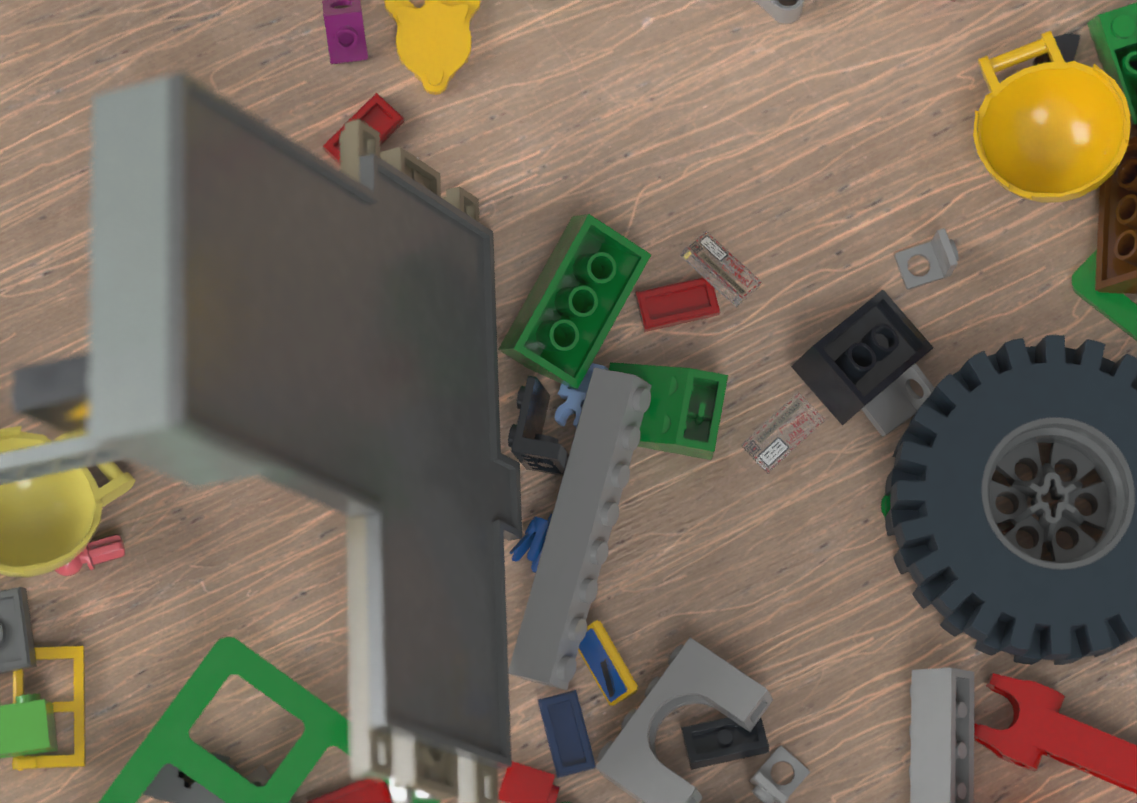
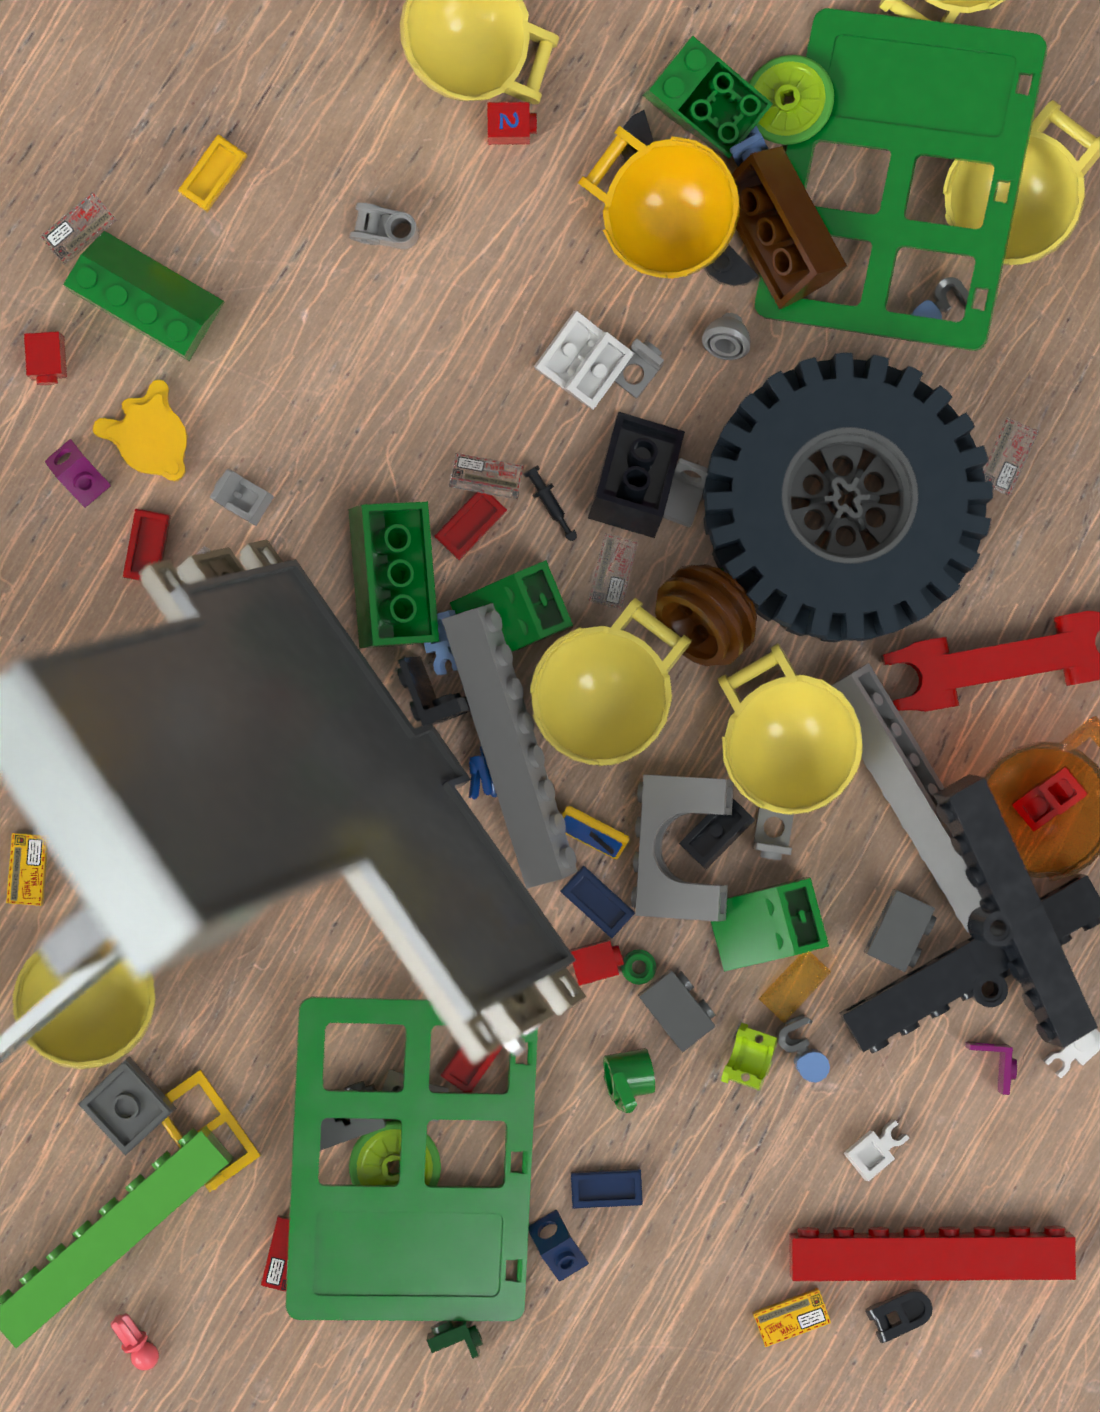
camera: 30 degrees left, 10 degrees up
coral axle [55,534,125,576] -> none
none -> tile [6,833,48,906]
none -> light grey bracket [210,469,274,526]
none -> black piece [523,465,577,541]
none -> light yellow windscreen [530,598,692,766]
none -> white slope [534,311,634,410]
none -> reddish brown wheel [655,564,757,666]
none -> light grey brick [702,313,751,360]
none -> black plate [704,244,759,286]
none -> light yellow windscreen [718,643,863,815]

